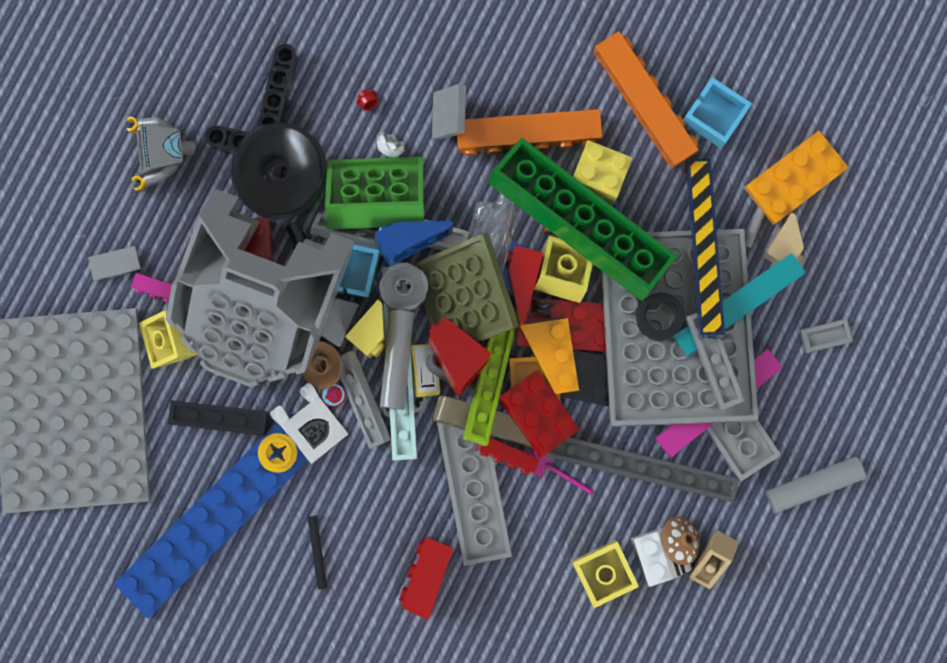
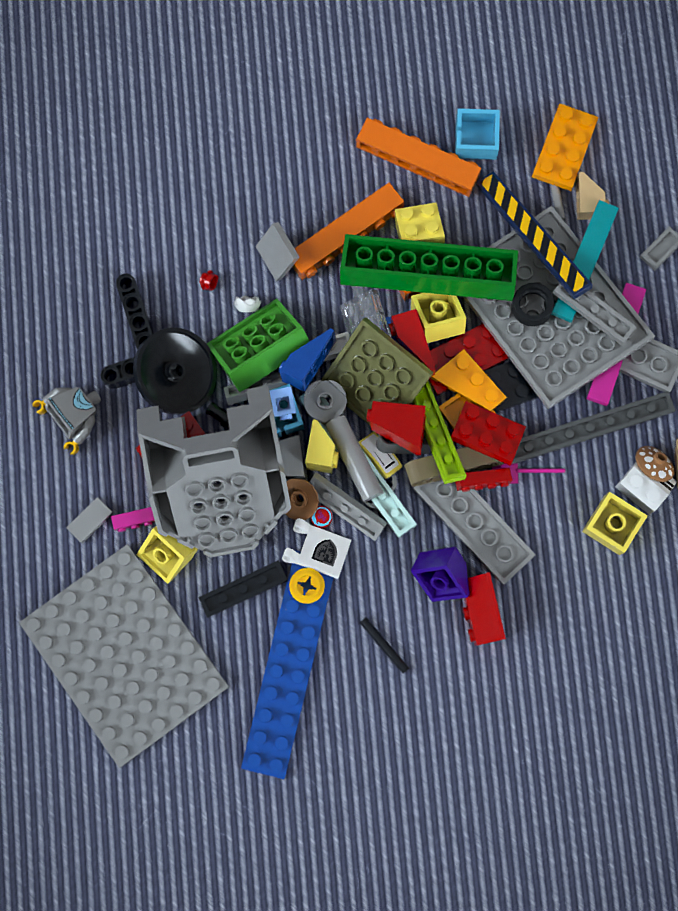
camera: 25 degrees left, 5 degrees down
black bush [530,300,554,316] -> none
none -> light blue brick [269,387,296,421]
none -> dark purple slope [410,547,469,602]

